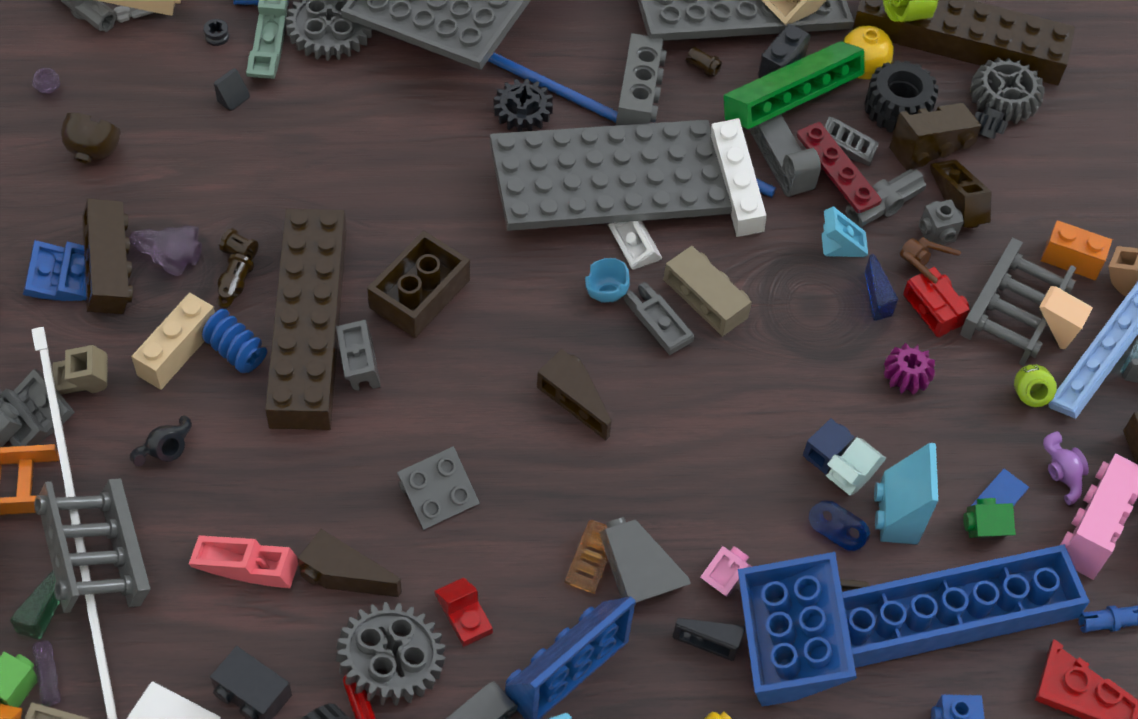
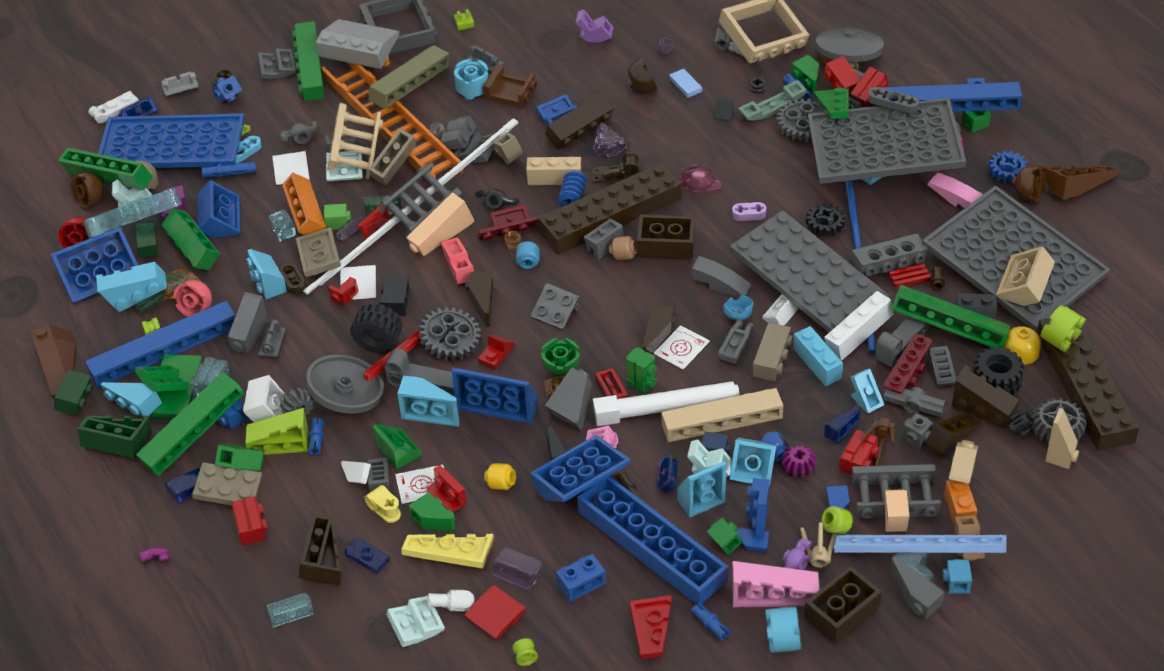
camera: 65 degrees right, 10 degrees down
none -> red tile [357,205,392,240]
none -> light nougat slope [406,192,475,256]
none -> dark red bracket [478,205,545,240]
none -> clear orange bush [504,231,521,249]
none -> dark azure head [516,241,540,269]
none -> green cylinder [541,338,580,377]
none -> white brick [593,381,739,426]
none -> red tile [595,368,628,399]
none -> medium nougat head [609,236,637,261]
none -> green brick [626,347,657,394]
none -> white sticker [654,326,710,369]
none -> tan brick [662,388,783,442]
none -> light blue tile [669,69,702,98]
none -> clear pink hat [677,164,722,192]
none -> dark grey slope [692,256,751,298]
none -> medium azure slope [730,438,776,487]
none -> lavender beam [732,202,767,221]
none -> blue plate [746,478,770,538]
none -> blue head [761,432,789,462]
none -> medium azure brick [793,326,843,386]
none -> tan plant [800,522,837,568]
none -> blue tile [826,485,850,509]
none -> red tile [888,264,931,289]
none -> tan slope [949,440,978,483]
none -> tan slope [1045,408,1079,469]

